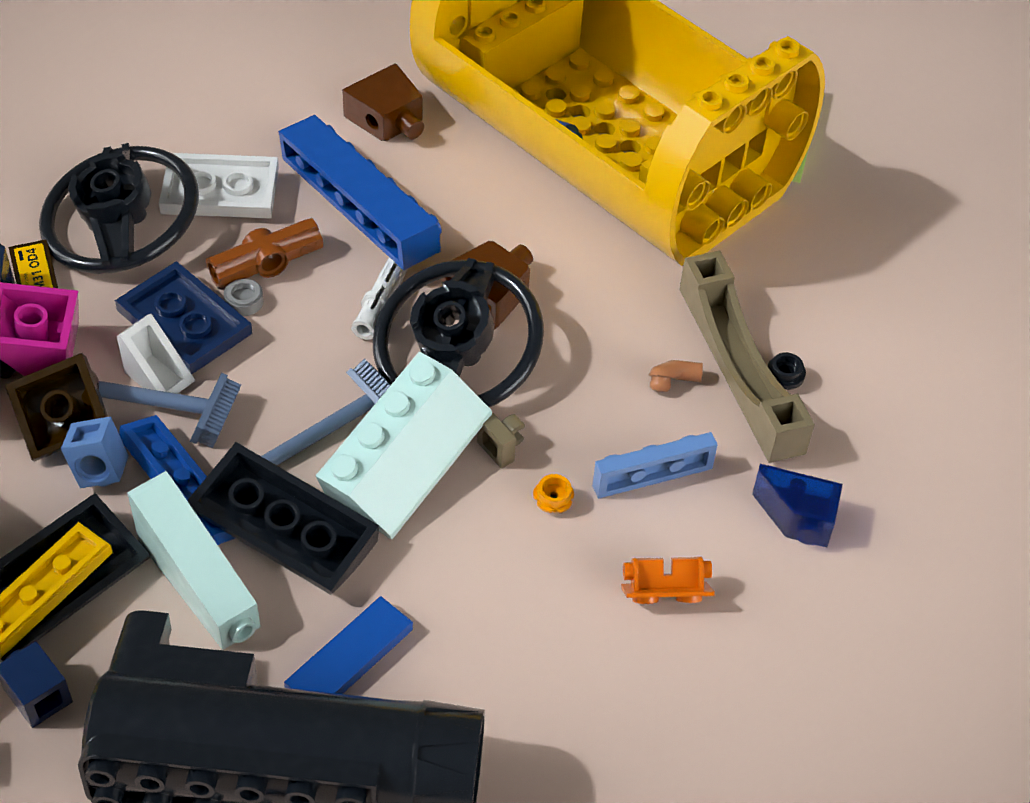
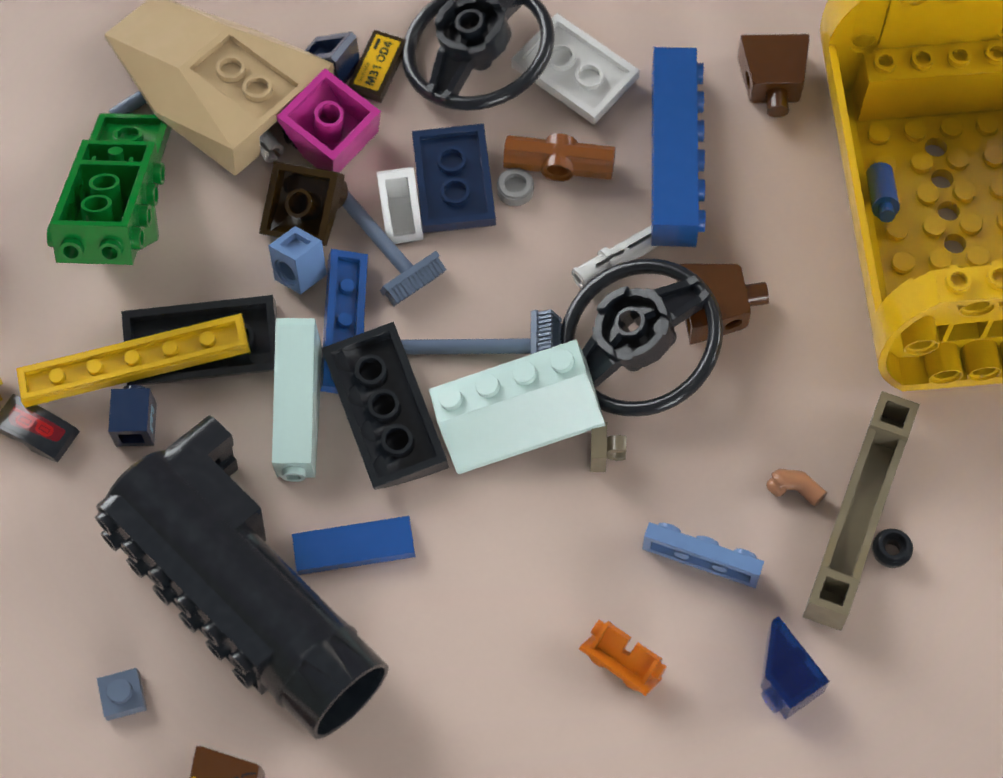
camera: 45 degrees right, 15 degrees up
light orange plate [533,474,575,513] -> none

